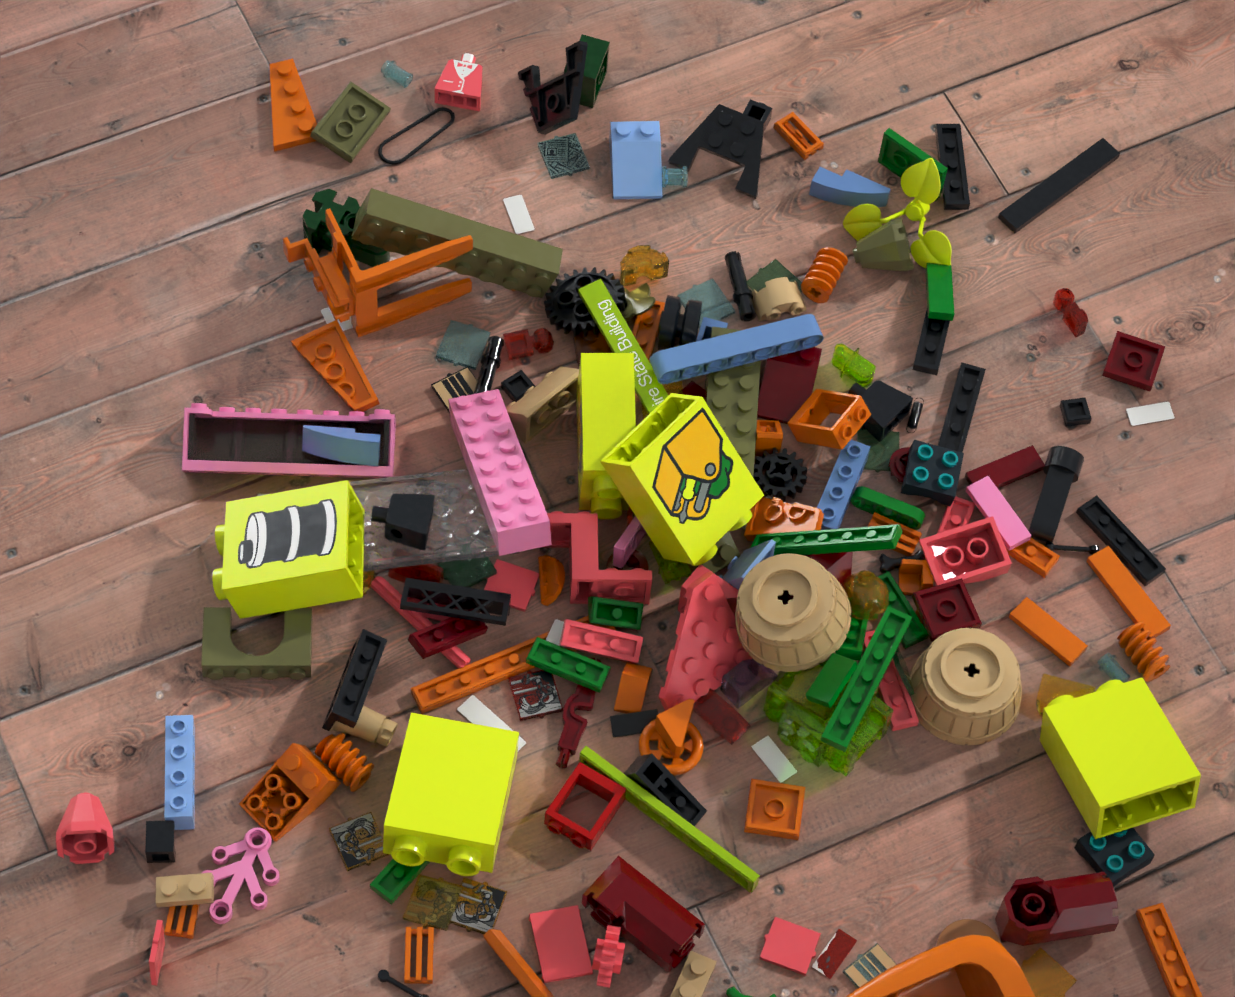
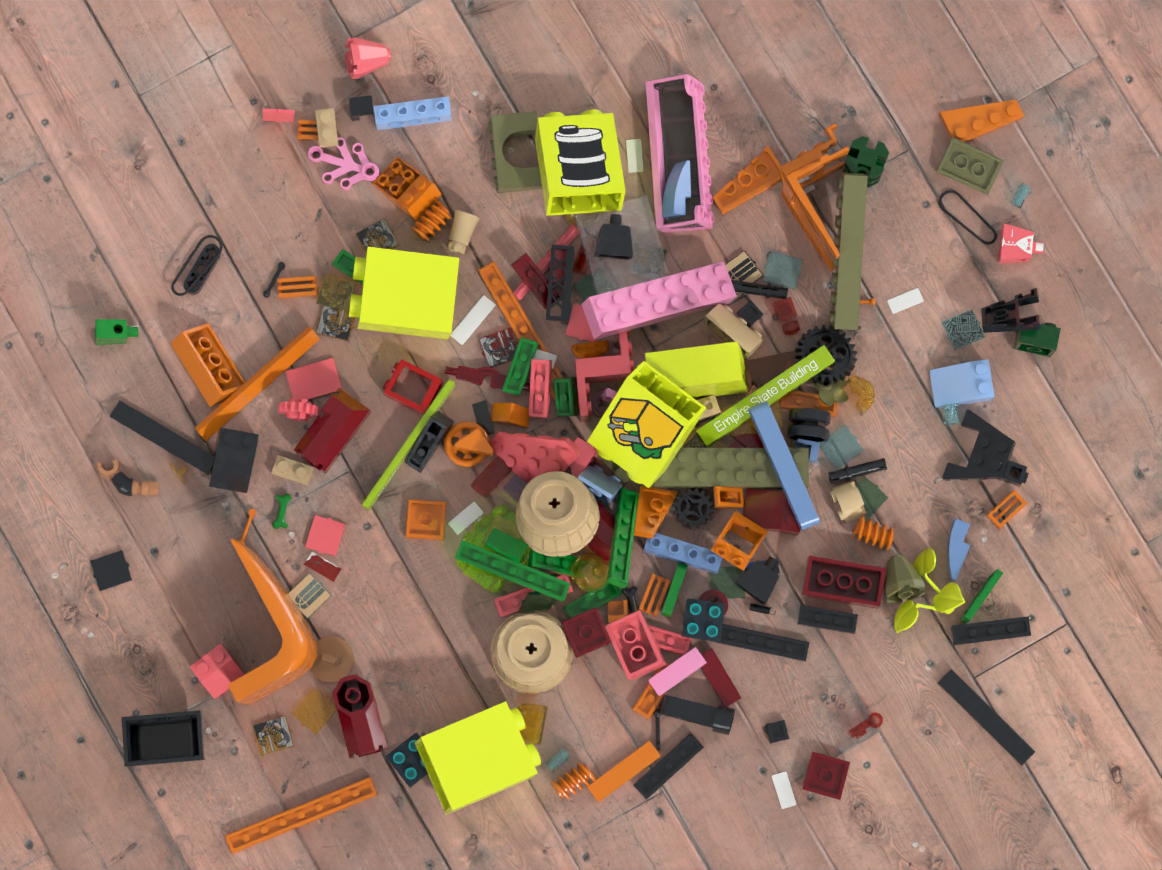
camera: 90 degrees right, 20 degrees up
black fence [322,629,387,731] -> none
clear neon green arm [832,343,876,387] -> none
green tile [925,263,954,321] -> none
orange tile [1009,597,1088,667] -> none
none -> dark red brick [802,556,886,609]

